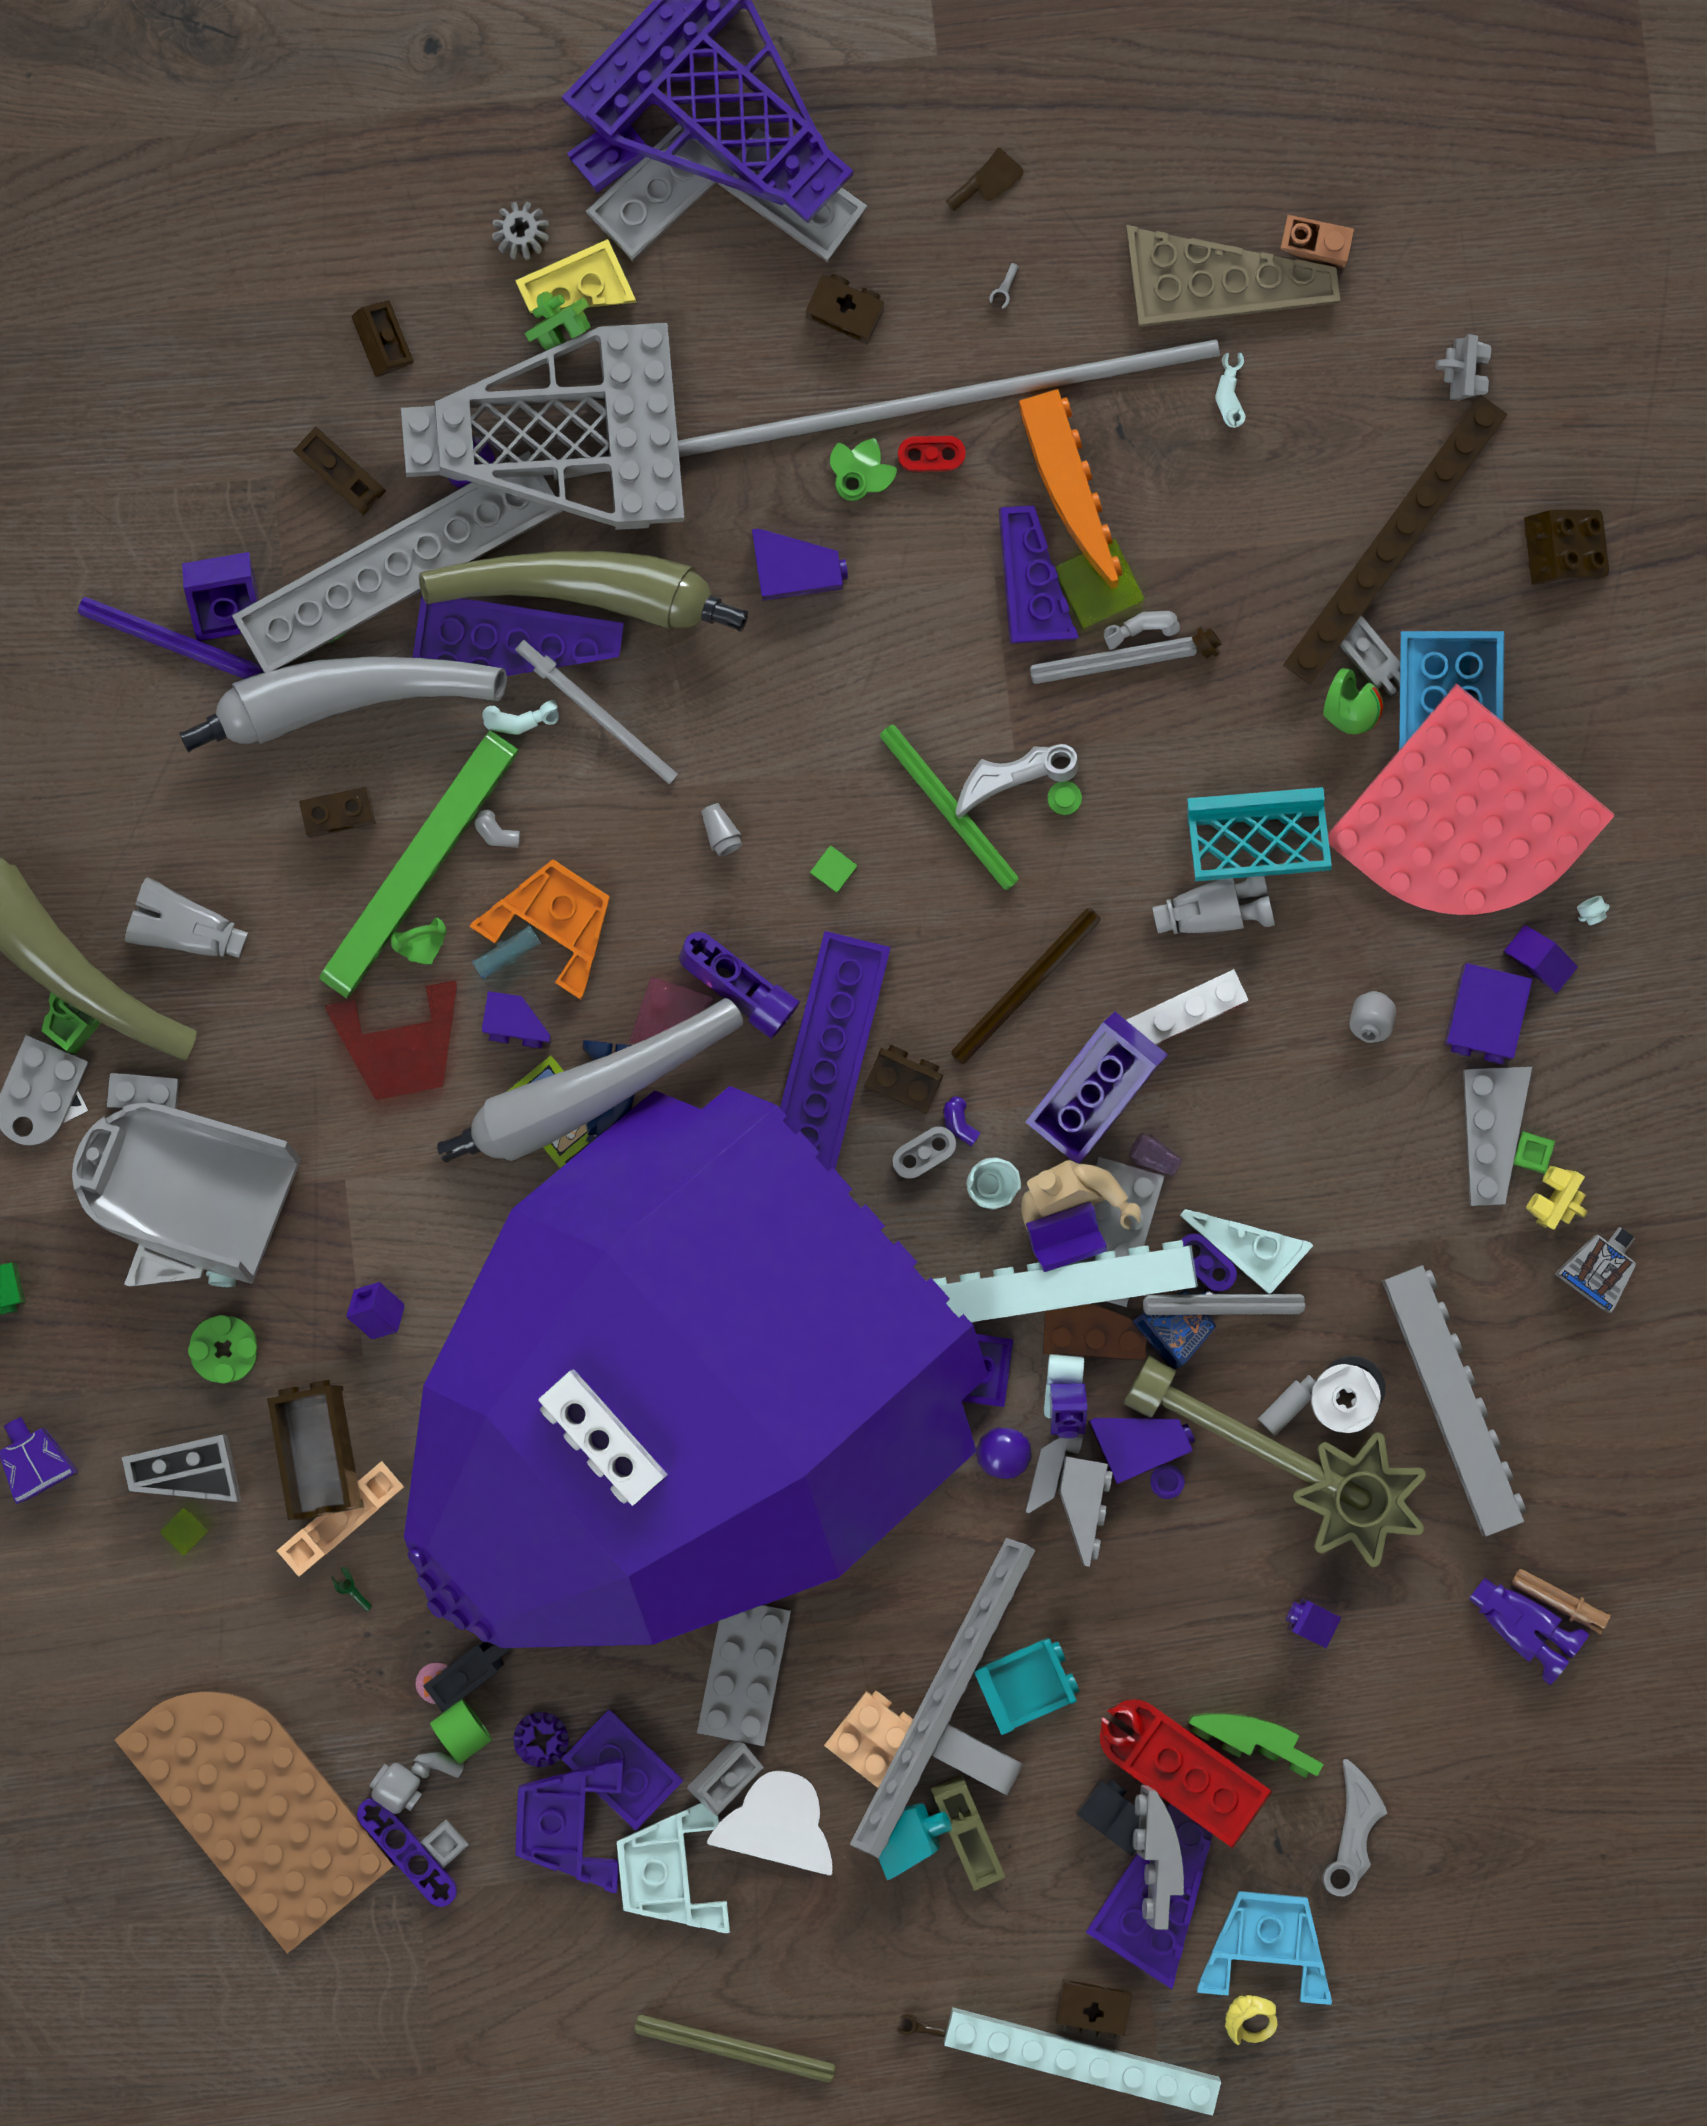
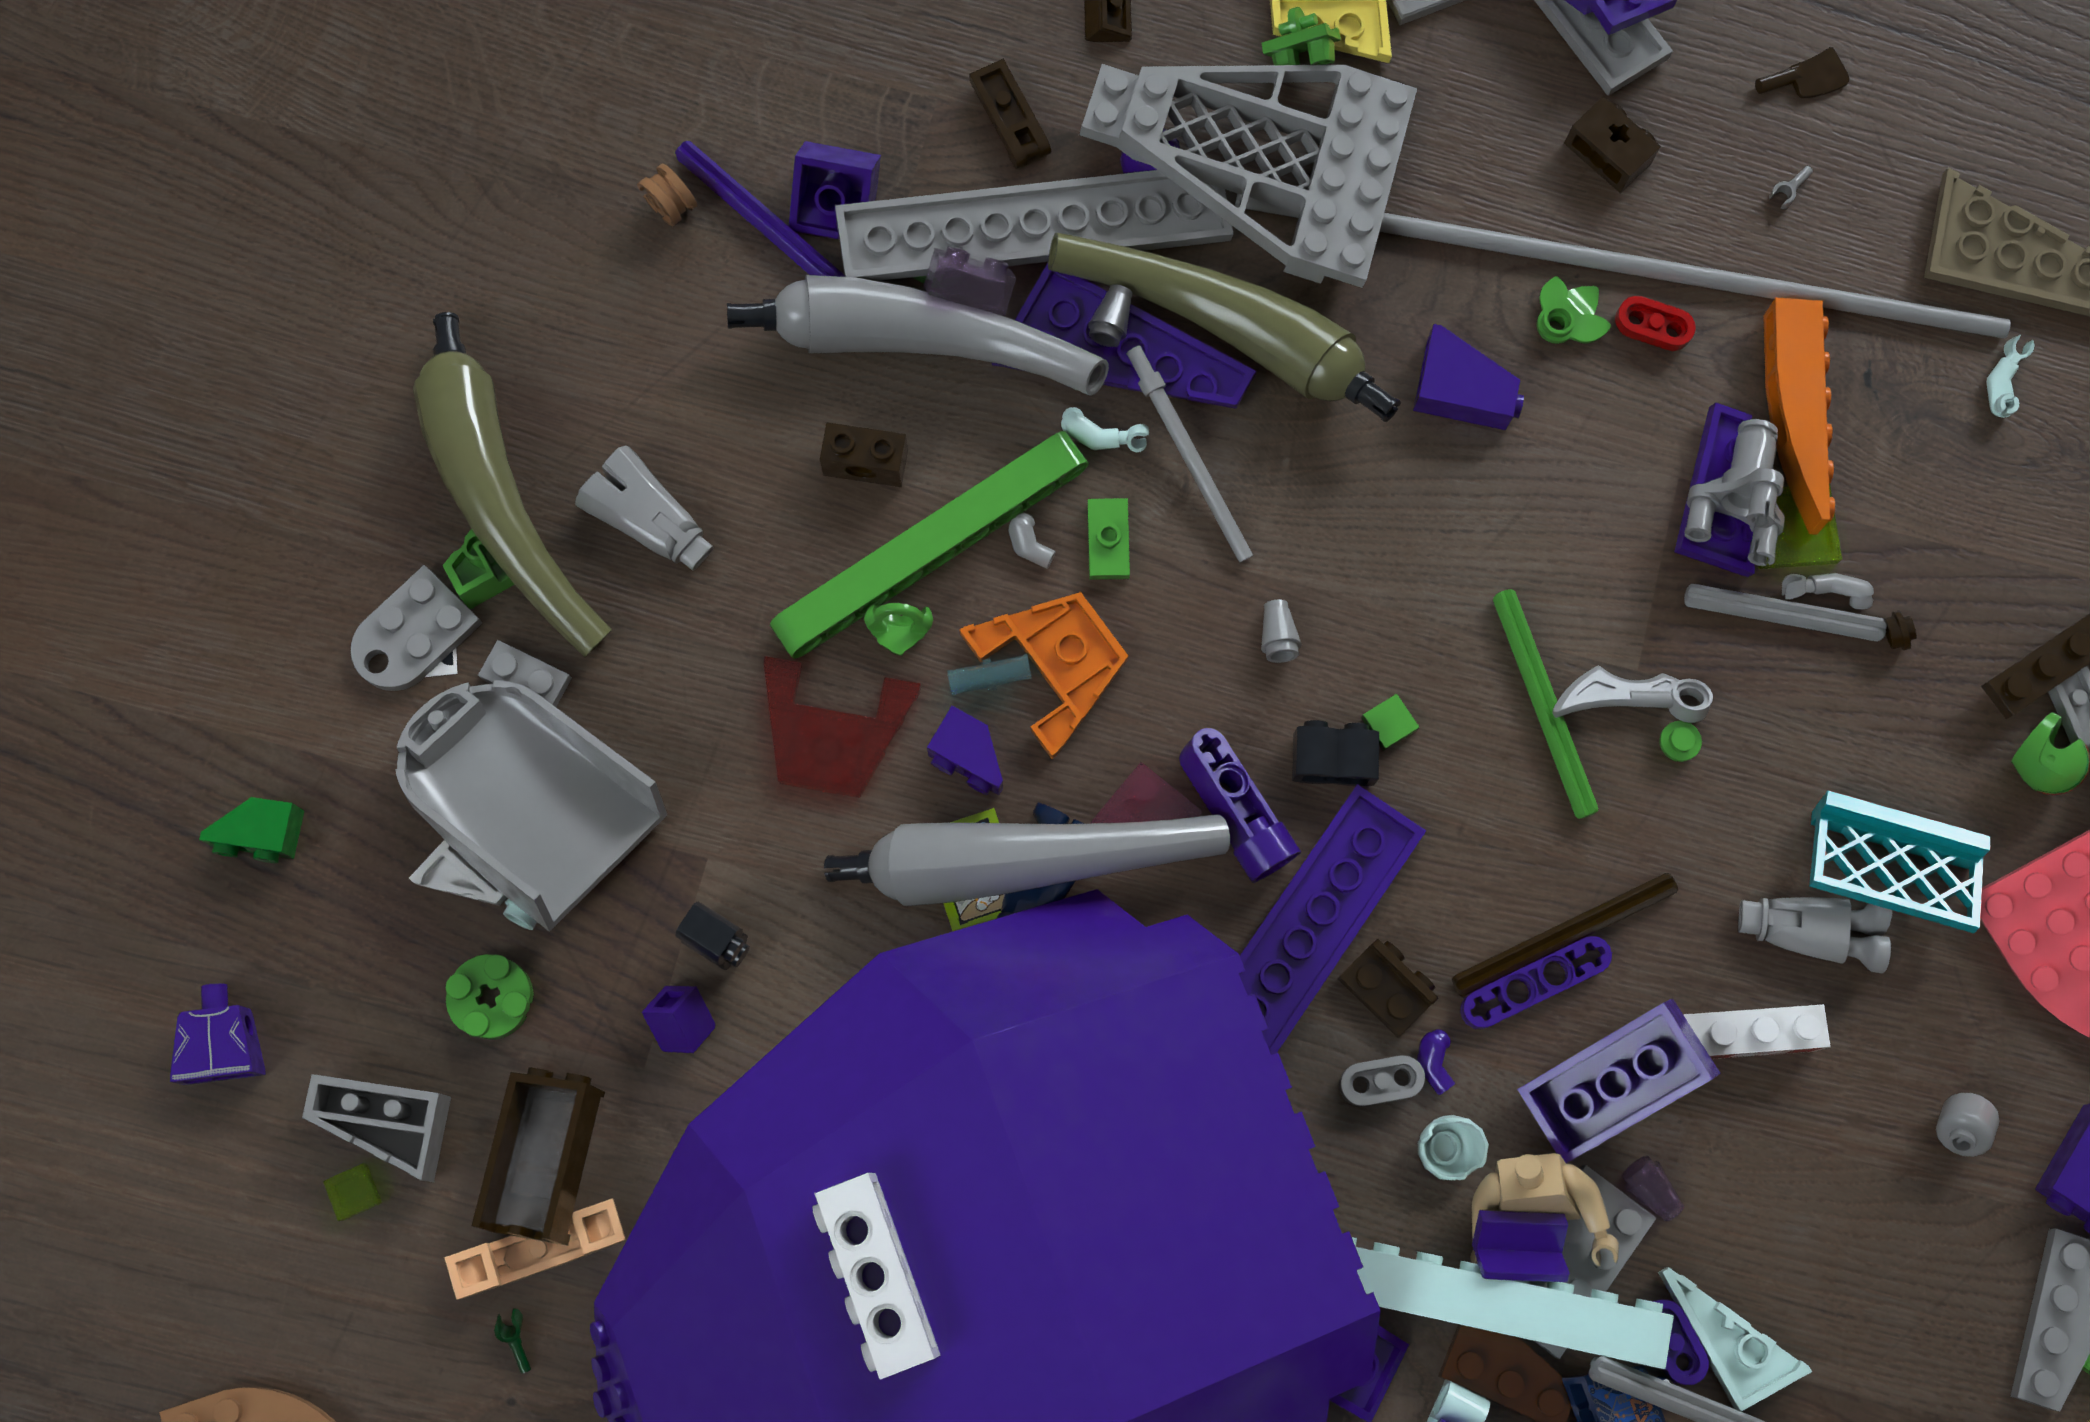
camera: 20 degrees right, 10 degrees down
none -> medium nougat wheel [637,163,698,227]
none -> black brick [675,901,750,970]
none -> clear purple brick [924,246,1016,316]
none -> bright green plate [1087,498,1130,580]
none -> flat silver cone [1088,284,1132,347]
none -> black brick [1292,720,1379,786]
none -> dark purple beam [1460,936,1612,1030]
none -> light grey wheel [1684,419,1785,566]

